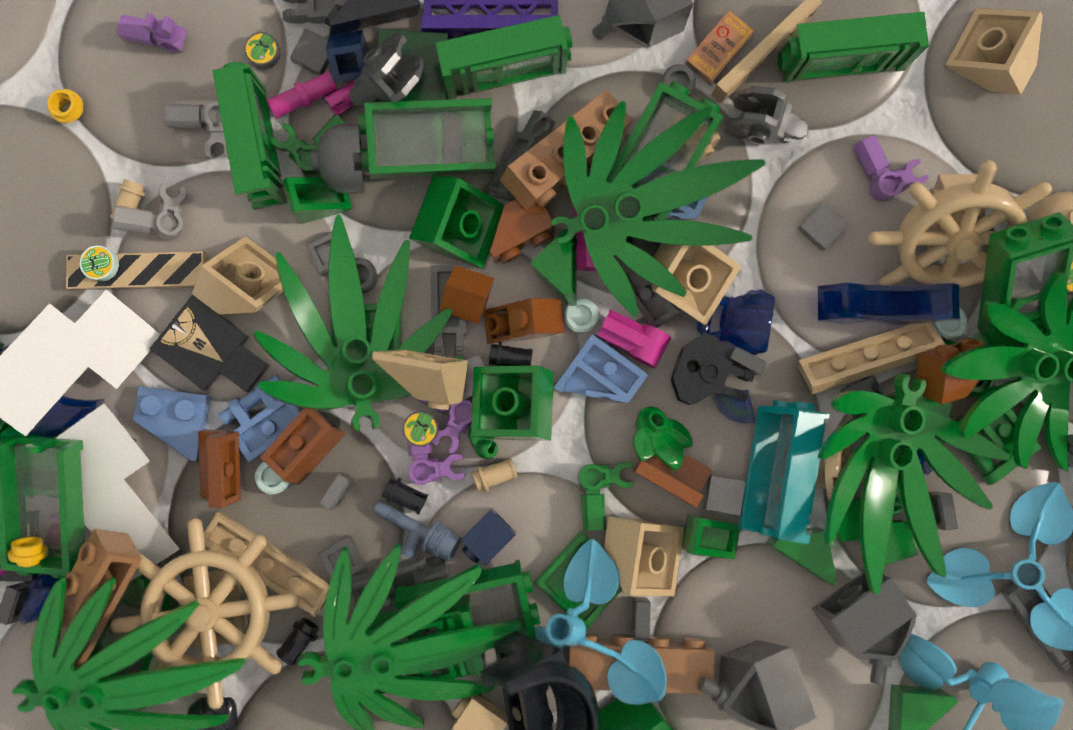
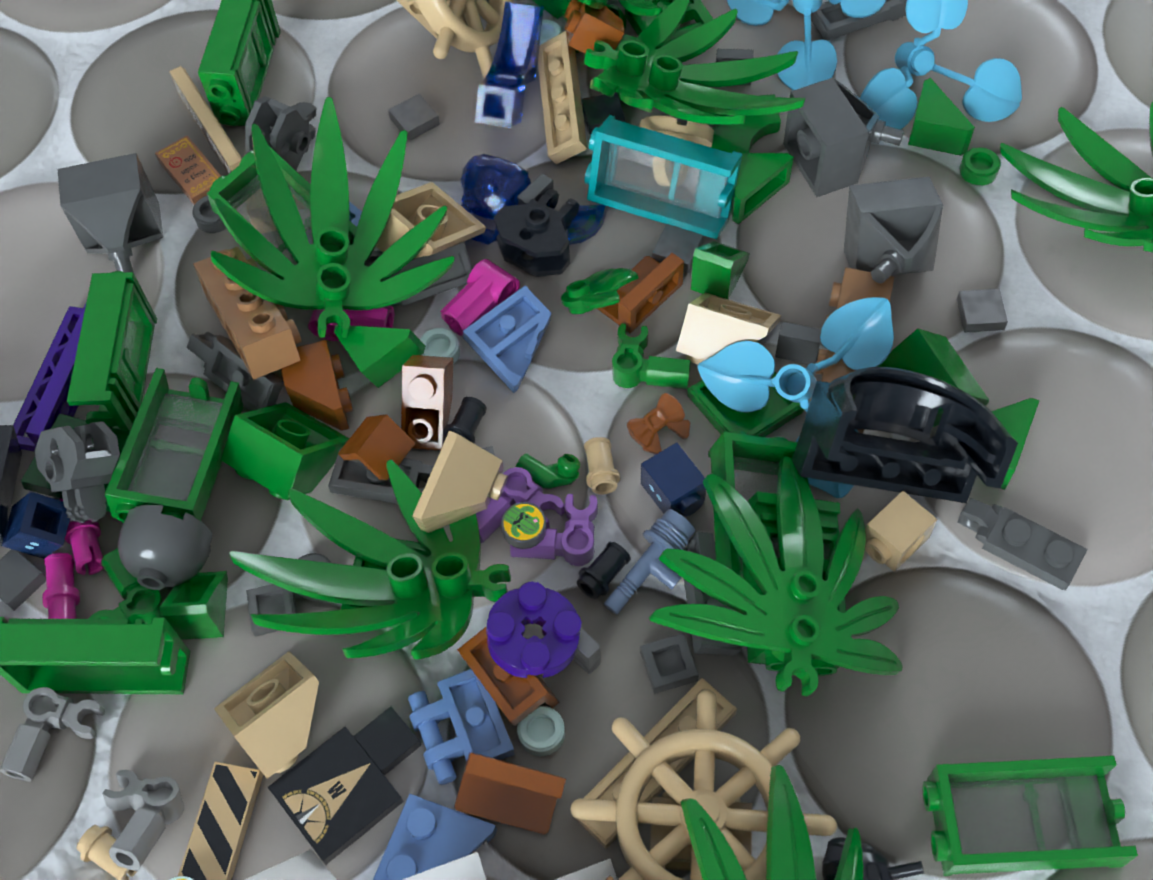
camera: 75 degrees left, 25 degrees down
black pin [276,618,319,665] -> none
green slope [471,365,554,441] -> none
medium lavender bar [853,135,929,201] -> none
none -> dark purple plate [486,581,582,678]
none -> dark orange piece [627,393,691,454]

